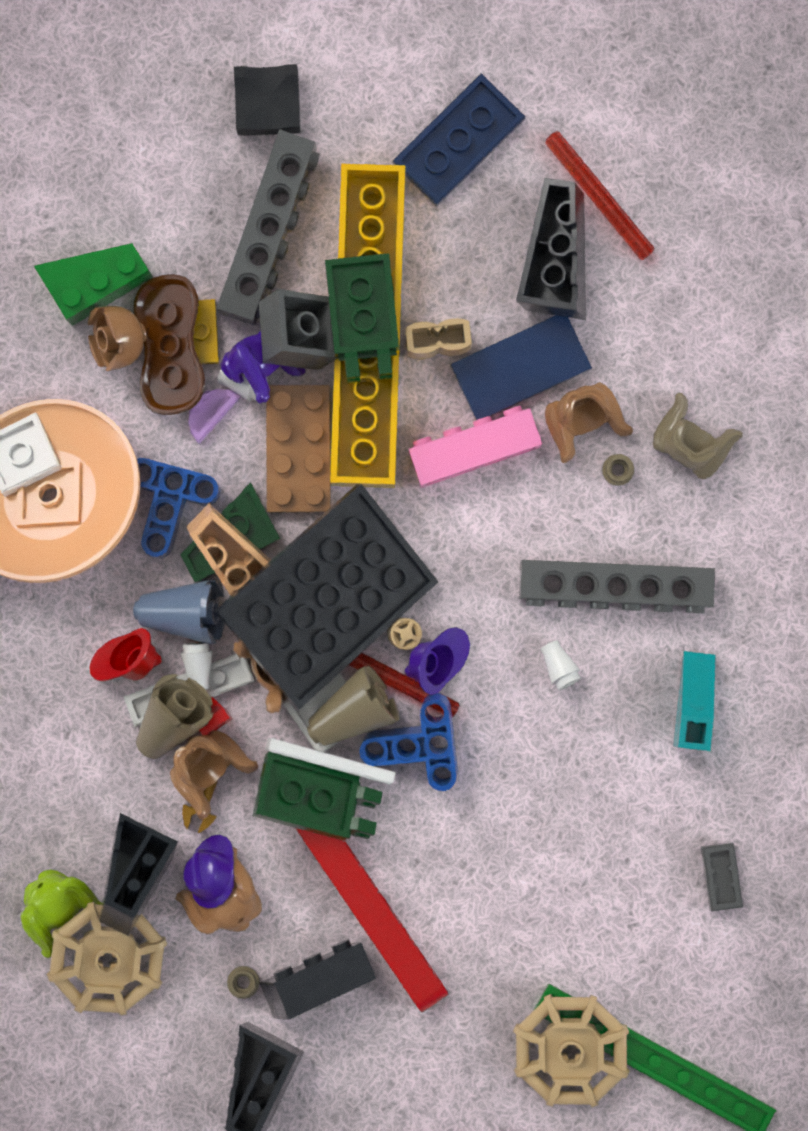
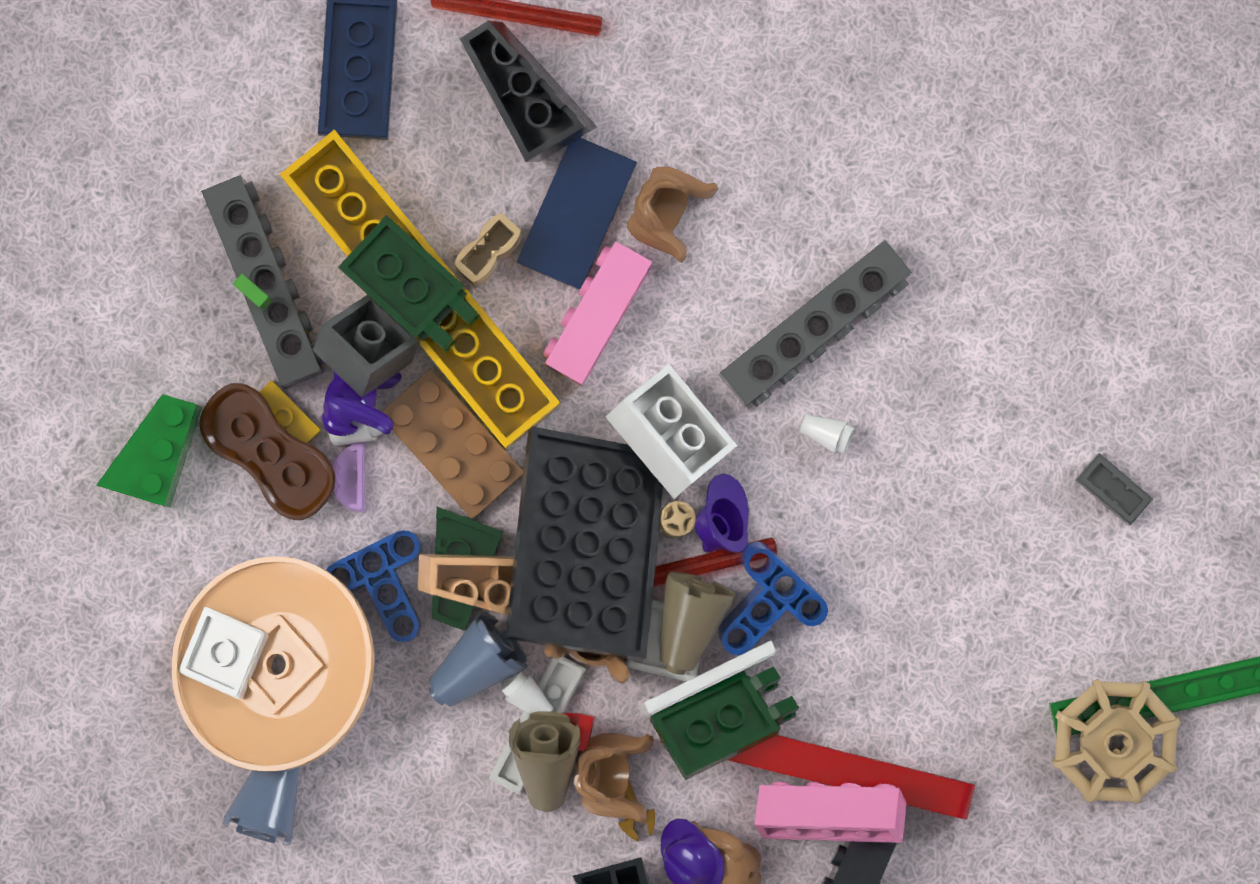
camera: 40 degrees left, 0 degrees up
medium nougat cylinder [88,306,146,371] -> none
red piece [89,628,162,682] -> none
black brick [234,64,301,136] -> none
dark tan plate [602,454,634,486] -> none
dark tan hair [653,393,743,479] -> none
teal slope [673,651,716,751] -> none
none -> bright green tile [233,273,273,311]
none -> white brick [606,364,737,499]
none -> bright pink brick [754,782,907,843]

